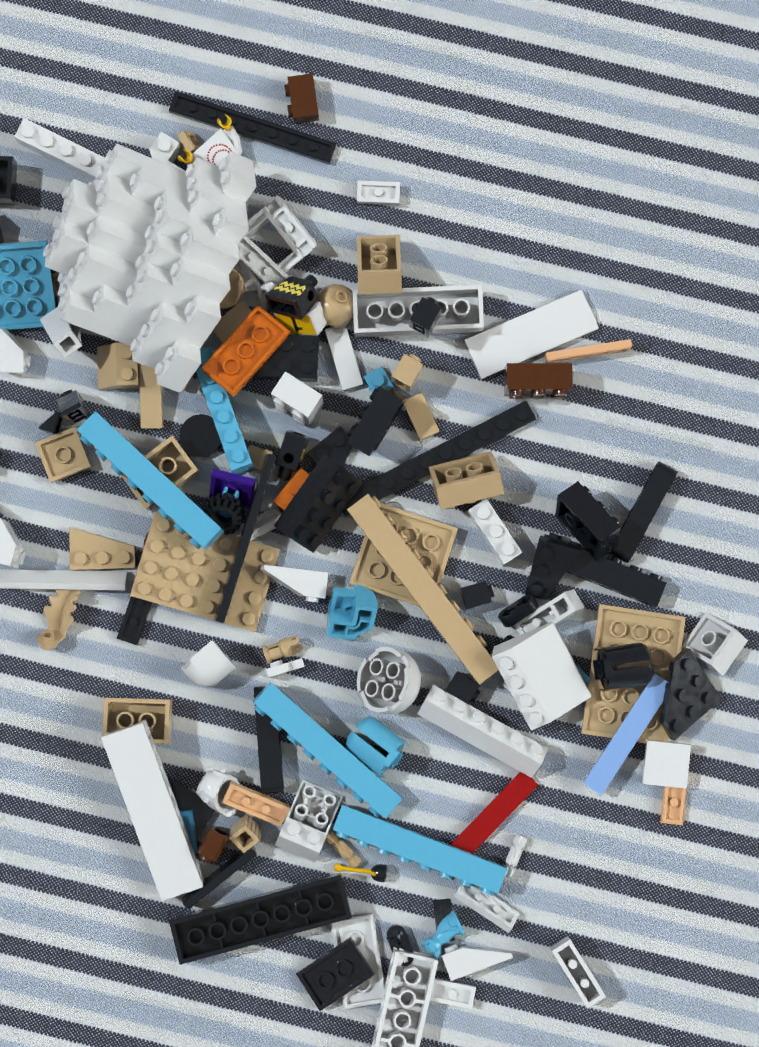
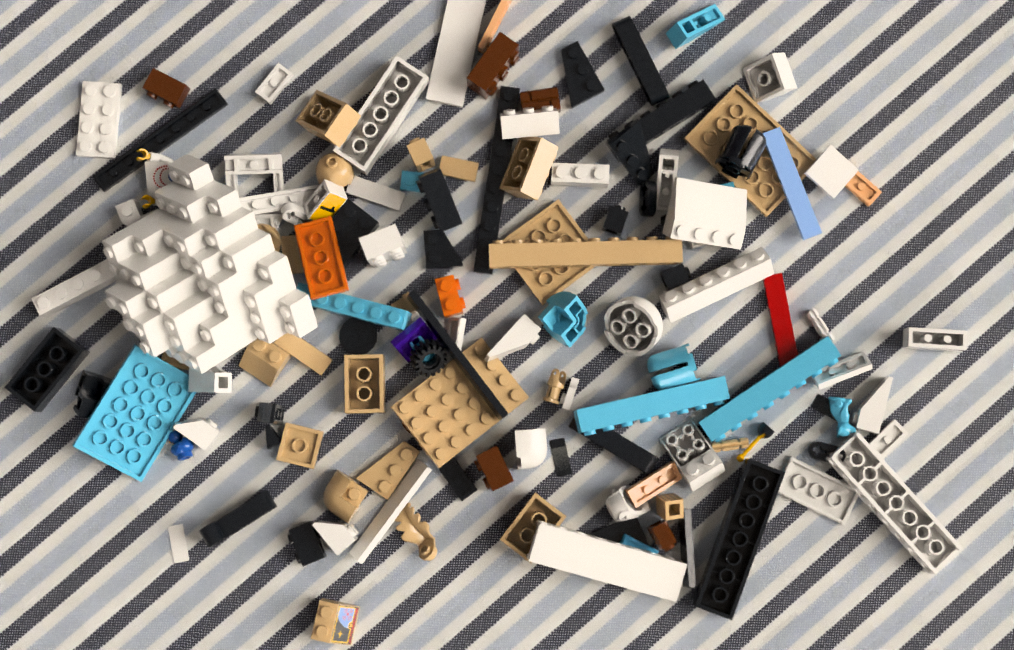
camera: 50 degrees left, 0 degrees up
medium azure brick [77,411,224,550] -> none
tan plate [177,131,201,154] -> none
black torso [265,274,318,320] -> none
black brick [274,454,363,553] -> none
black torso [276,430,311,481] -> none
black tile [296,937,375,1011] -> none
black brick [409,297,442,337] -> none
black brick [555,481,621,561] -> none
black plate [660,648,721,740] -> none
none -> white plate [76,81,122,159]
none -> tan brick [323,470,369,523]
none -> reddish brown brick [474,446,514,491]
none -> white brick [500,105,560,139]
none -> reddish brown brick [520,87,561,113]
none -> black sticker [550,438,572,477]
none -> black wing [561,41,605,109]
none -> medium azure slope [666,4,725,49]

